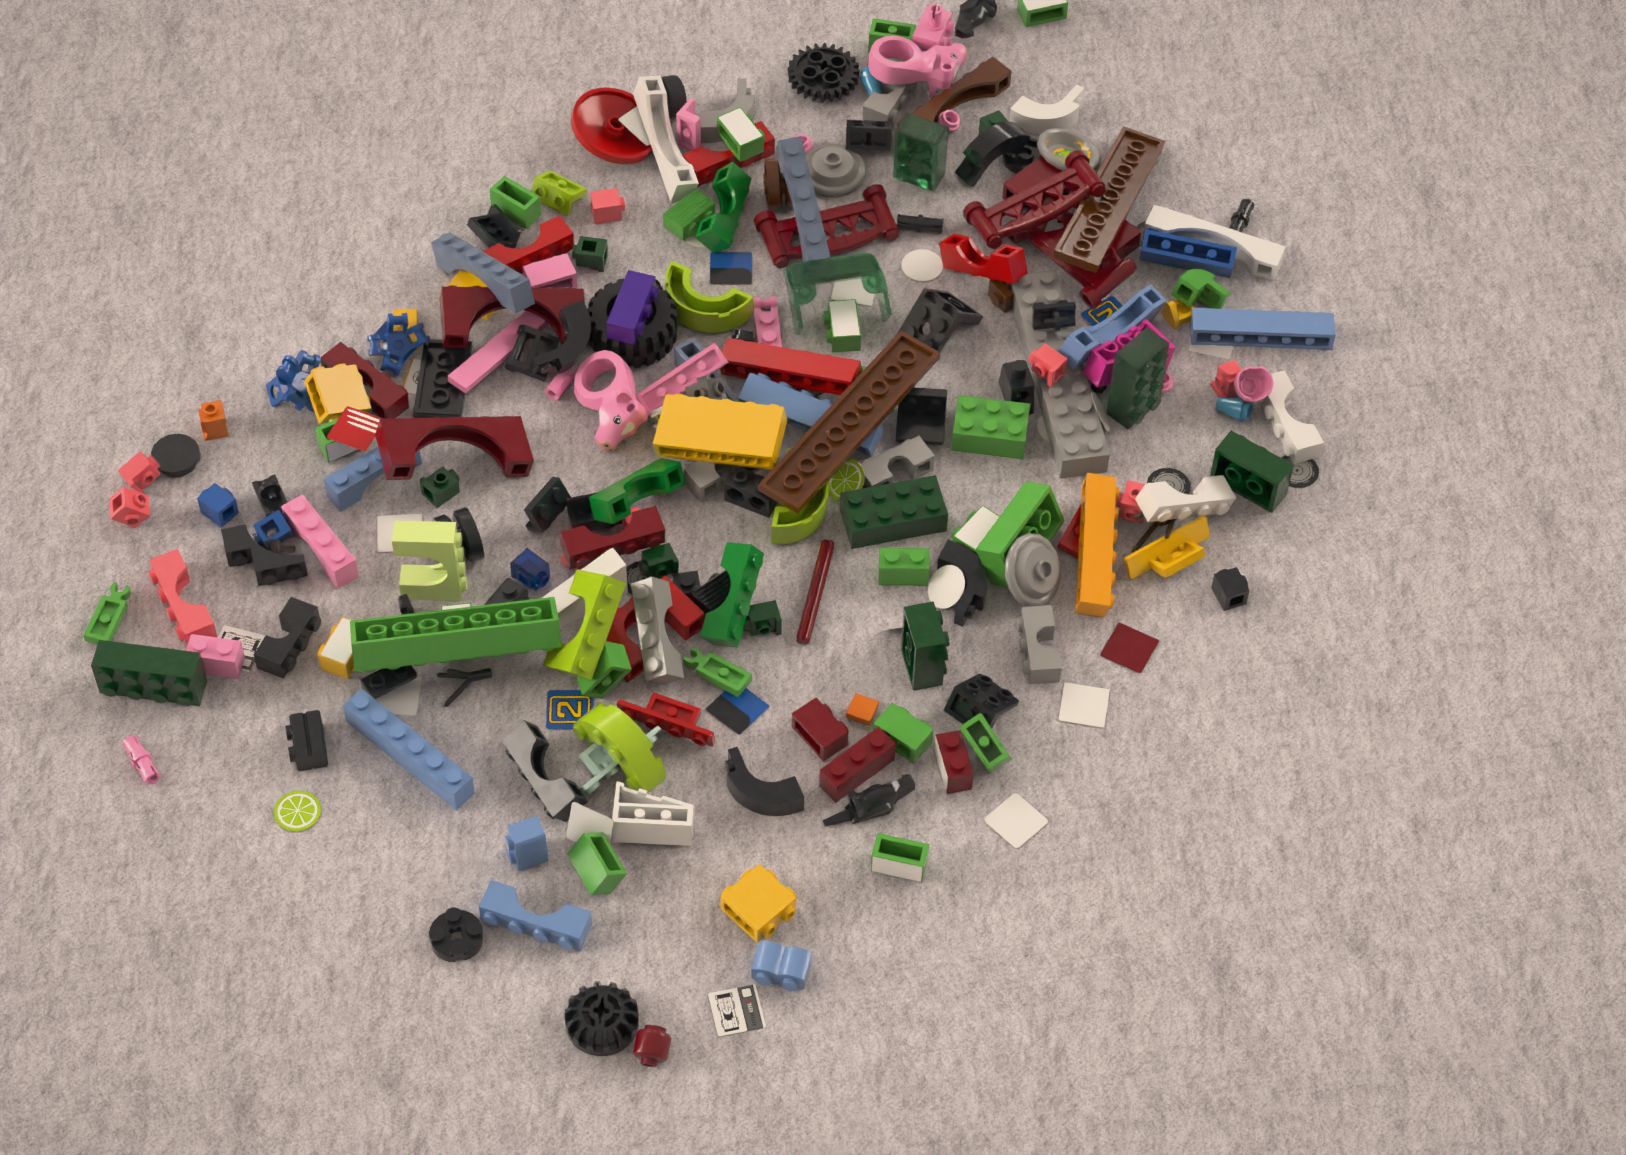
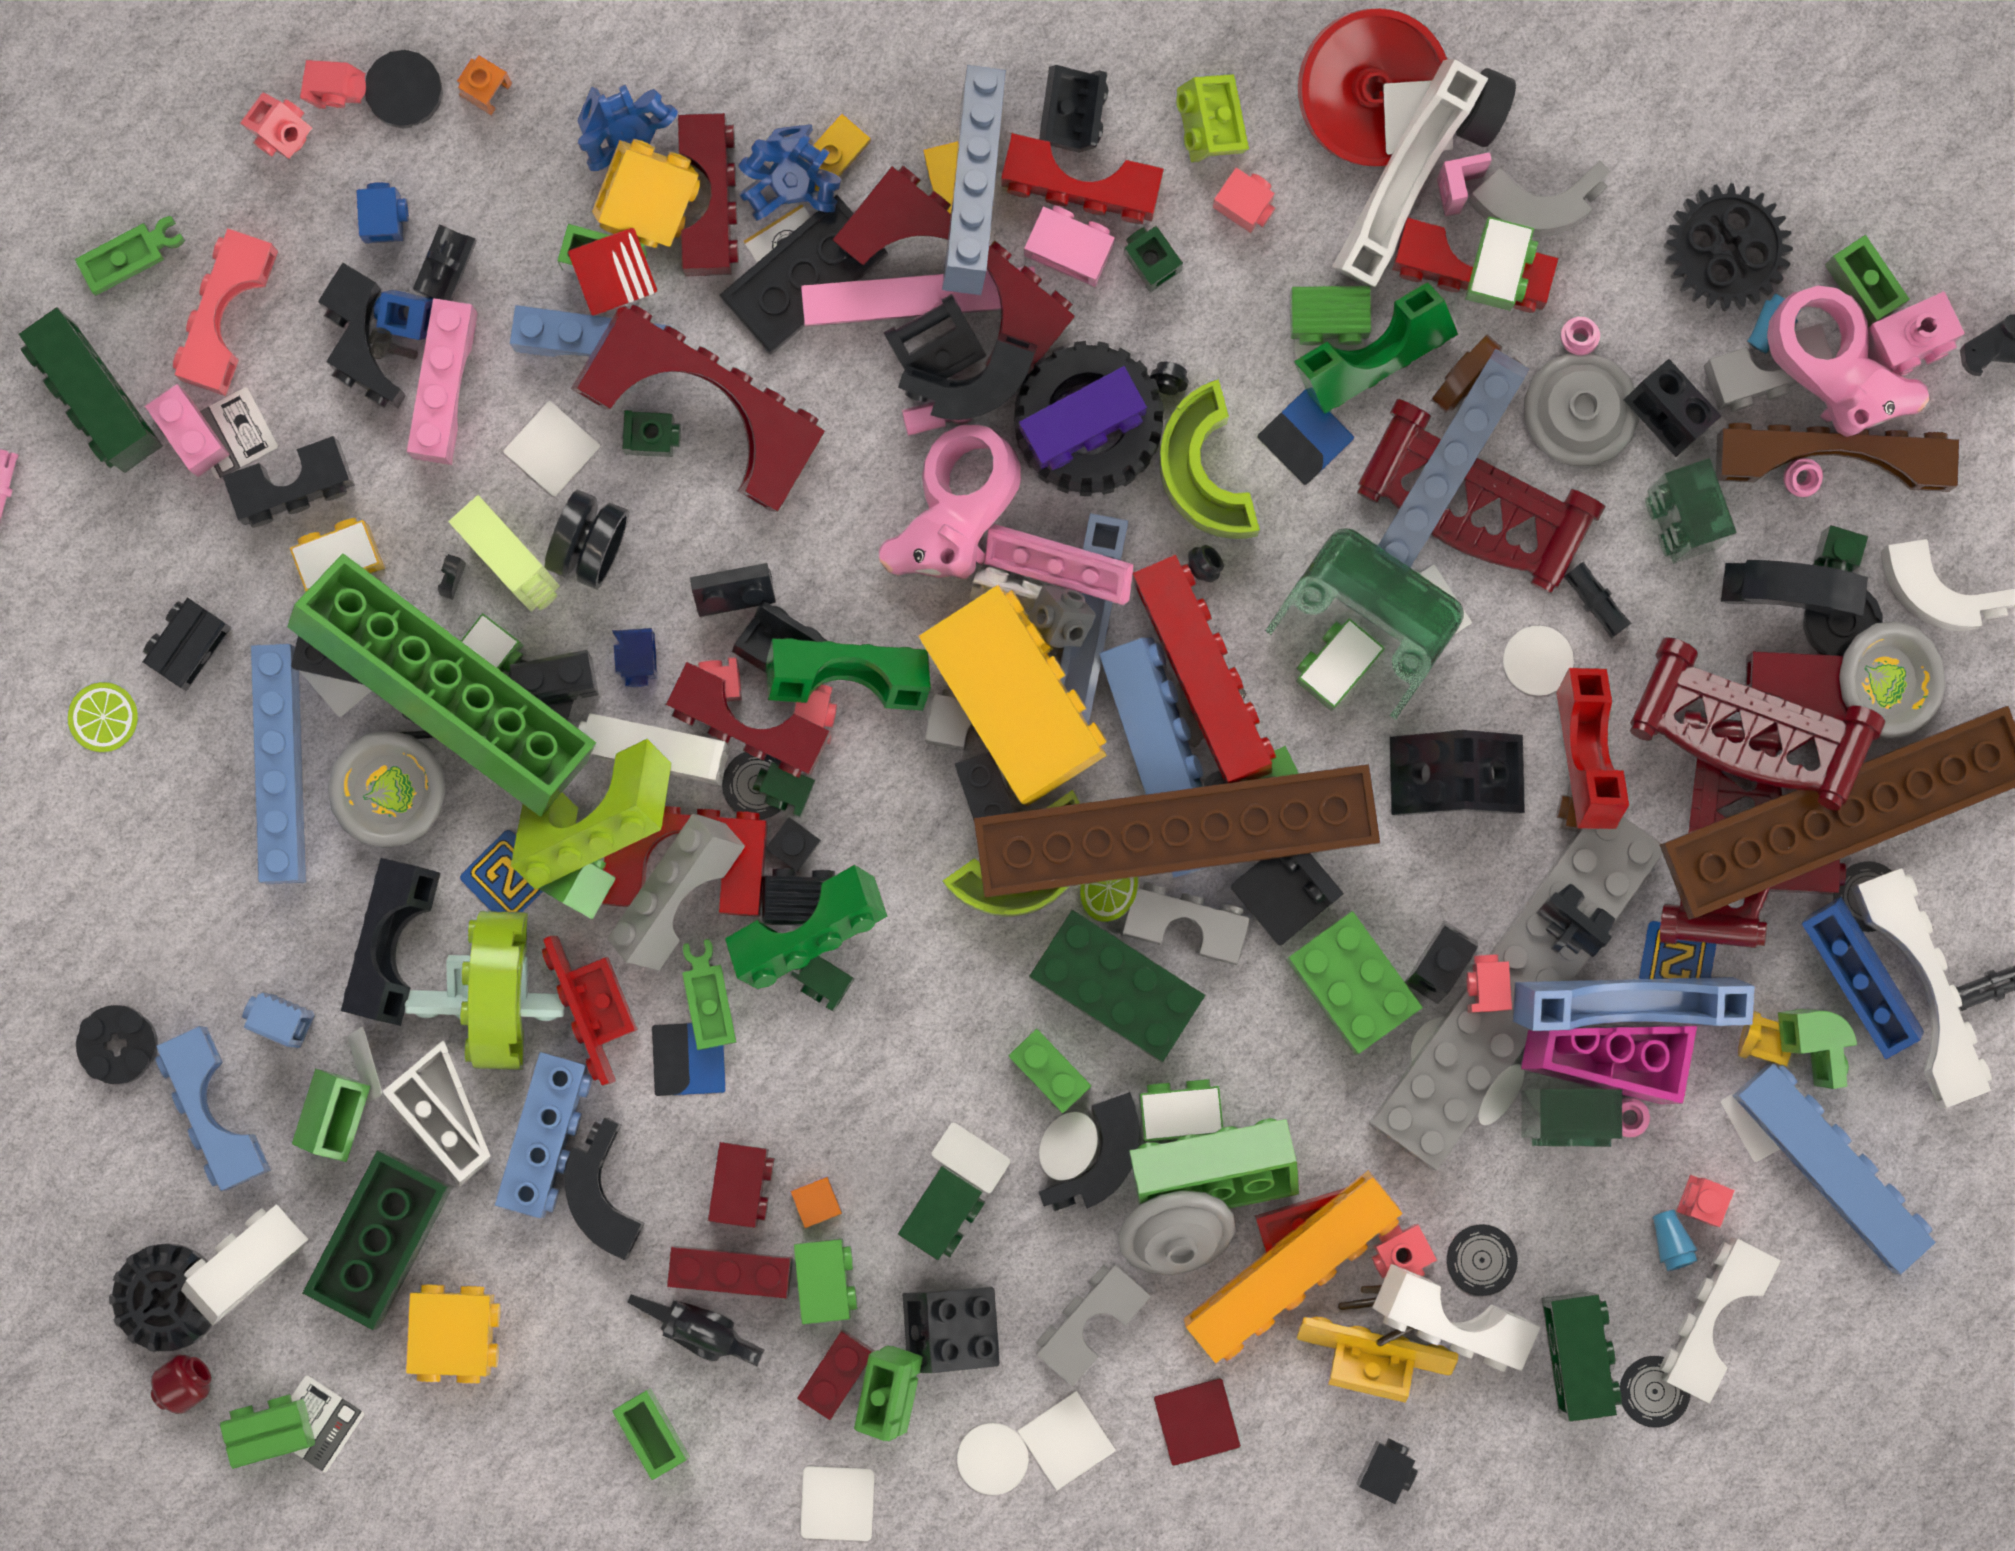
camera: 50 degrees right, 30 degrees up
bright green brick [489,176,541,229] -> none
medium blue brick [751,941,812,991] -> none
bright pink plate [753,296,782,347] -> none
dark red axle [796,539,834,645] -> none
bright pink hair [1234,366,1274,402] -> none
none -> white brick [181,1204,308,1325]
none -> bright green brick [220,1394,315,1469]
none -> dark green brick [302,1150,454,1330]
none -> light grey piece [328,730,446,848]
none -> medium blue brick [495,1052,593,1219]
none -> white sticker [957,1423,1029,1495]

